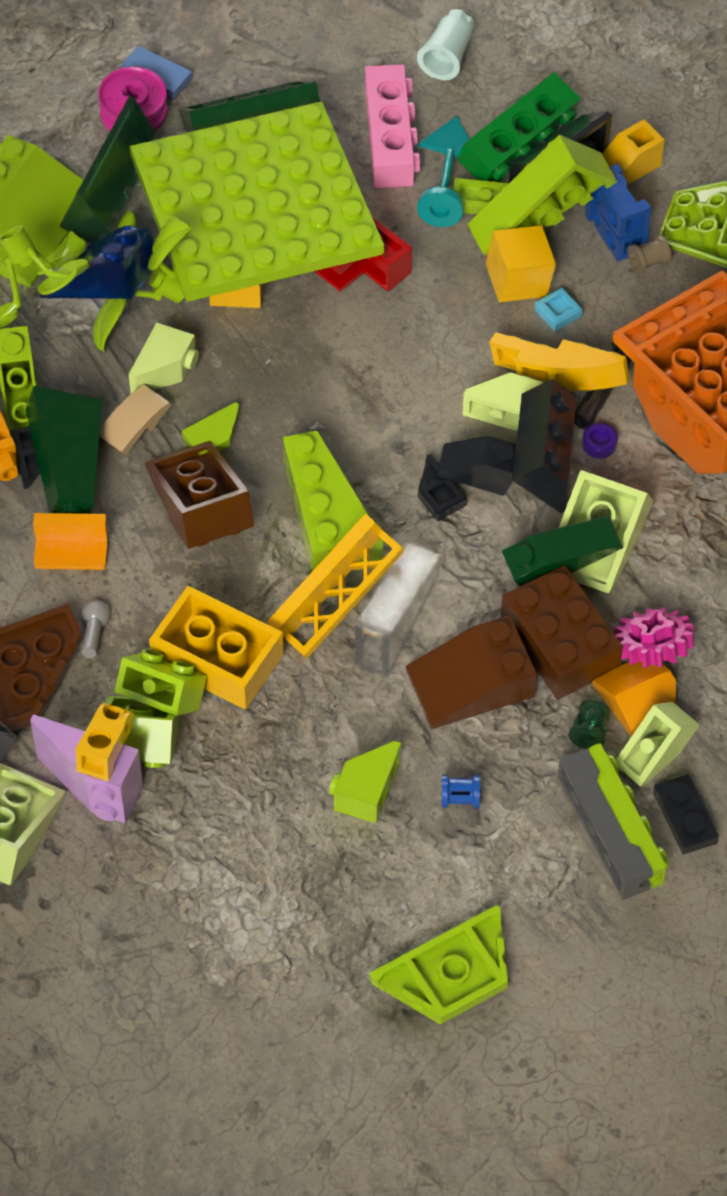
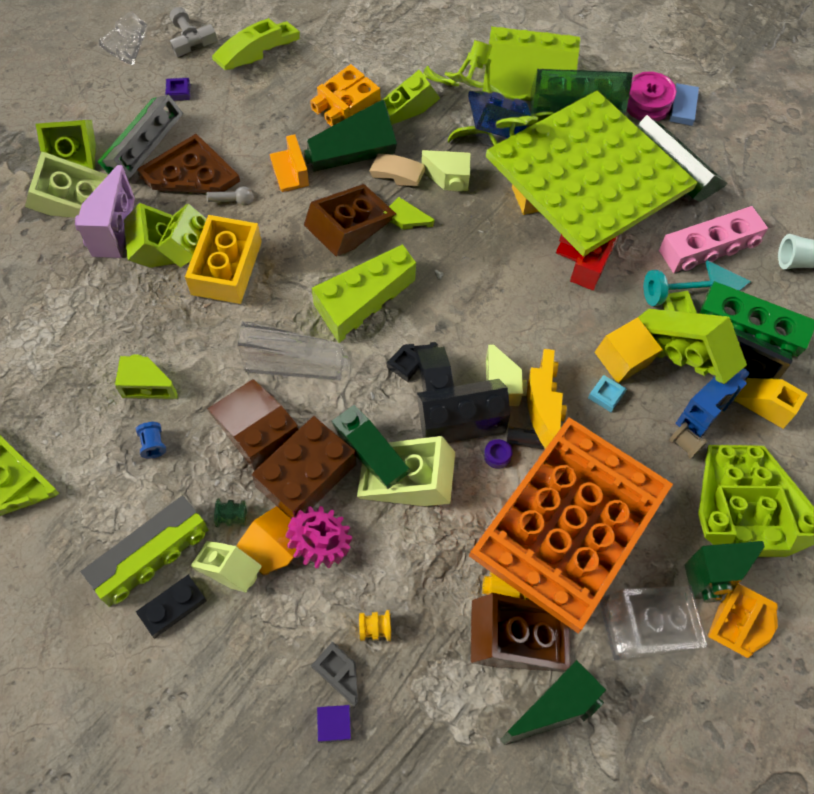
camera: 70 degrees right, 5 degrees up
yellow leg [75,703,134,782] -> none
yellow fence [267,513,405,658] -> none

